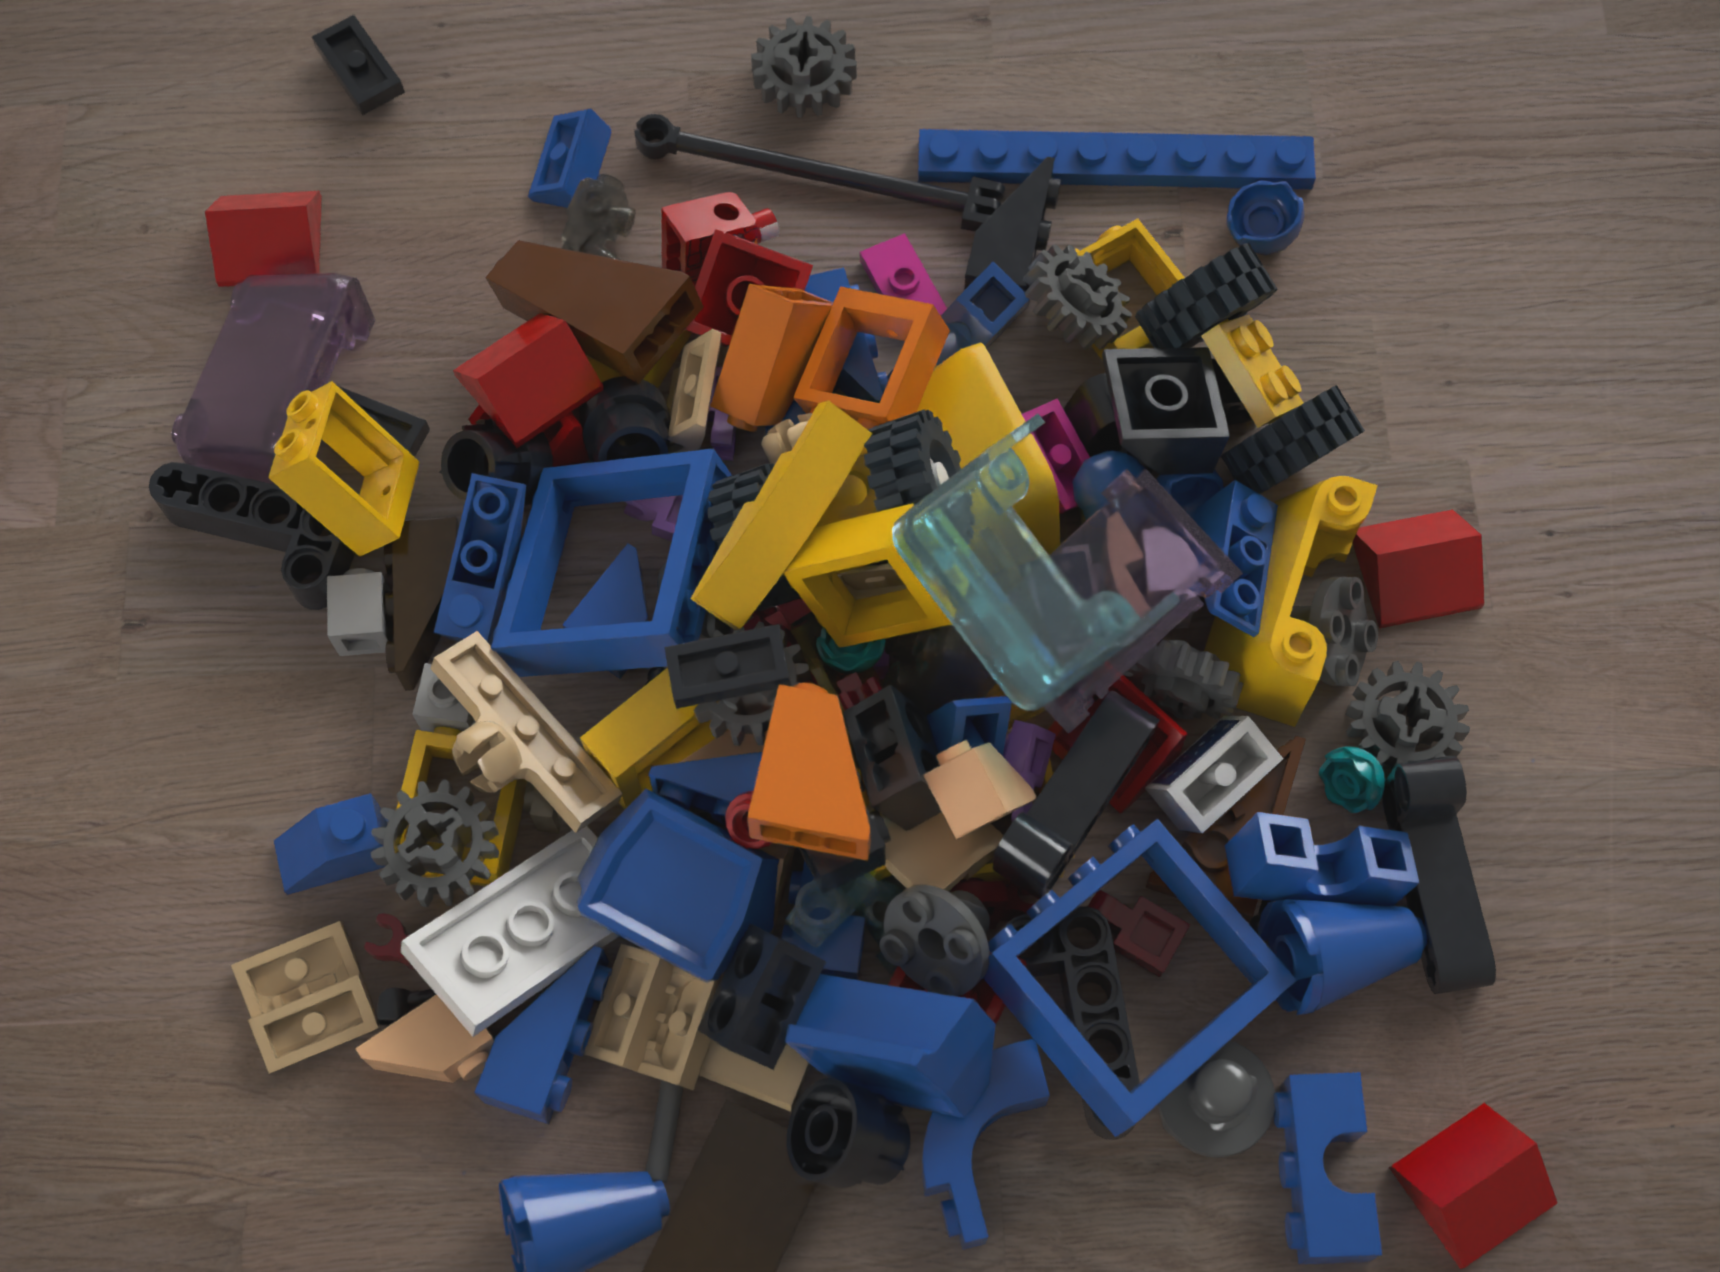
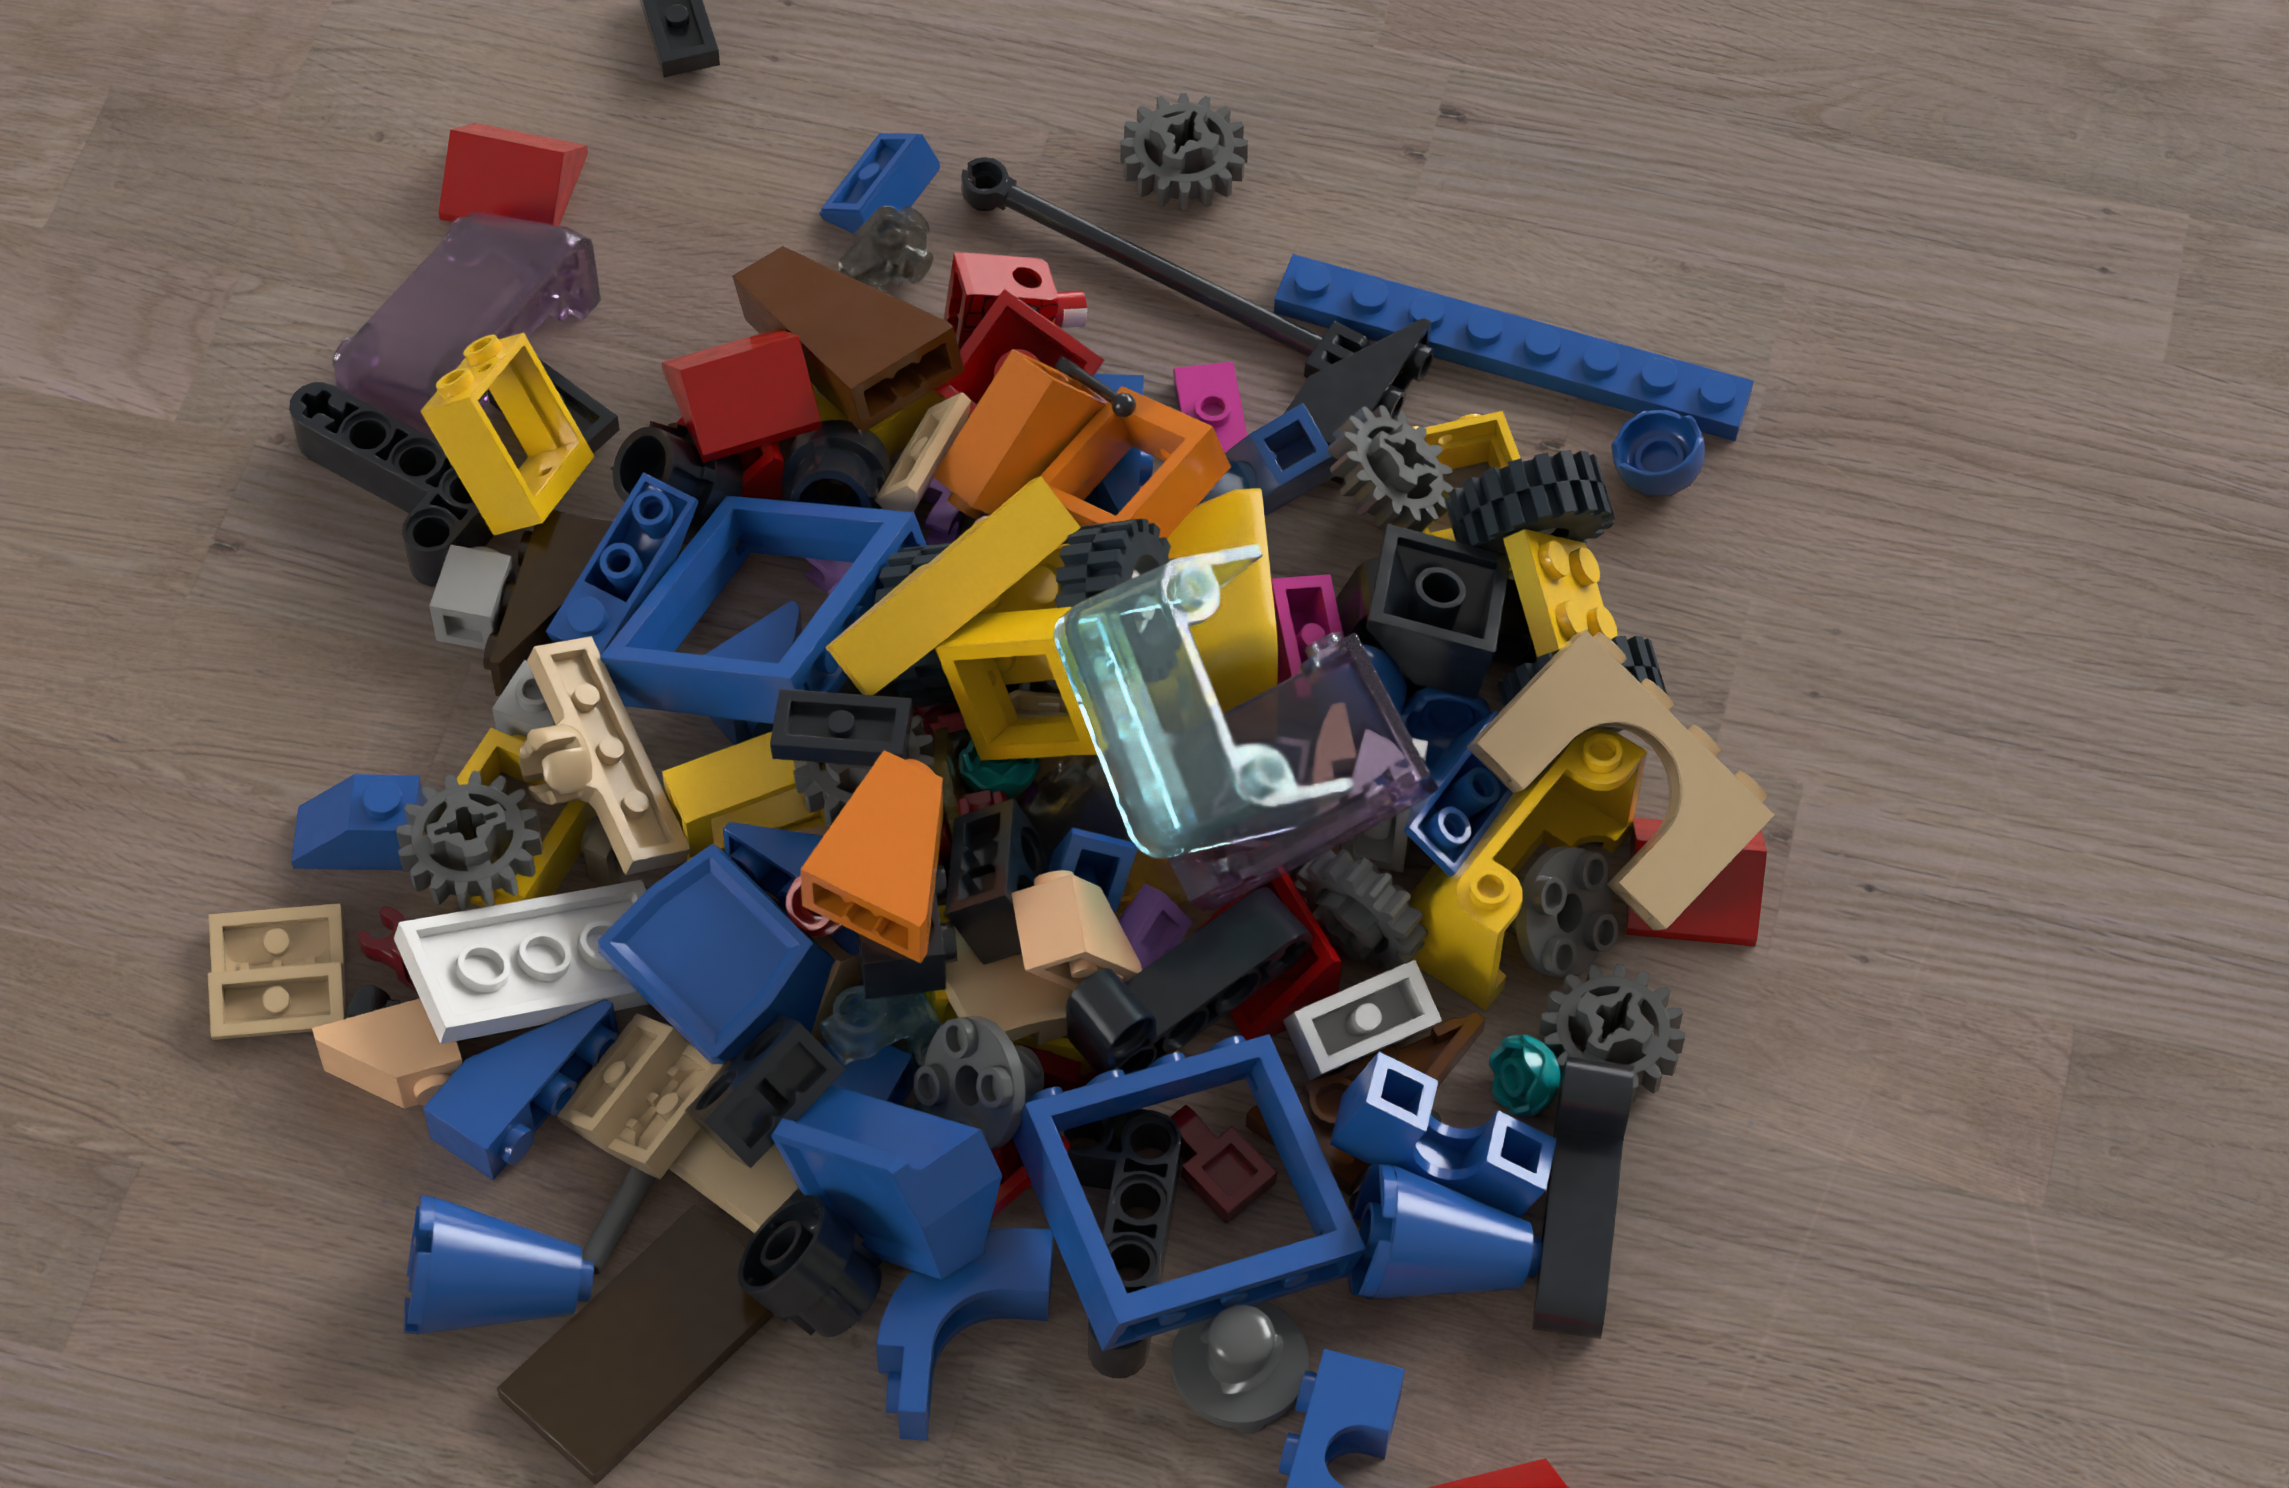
camera: 15 degrees right, 10 degrees down
none -> black hinge [1055,356,1136,417]
none -> tan arch [1467,630,1775,930]

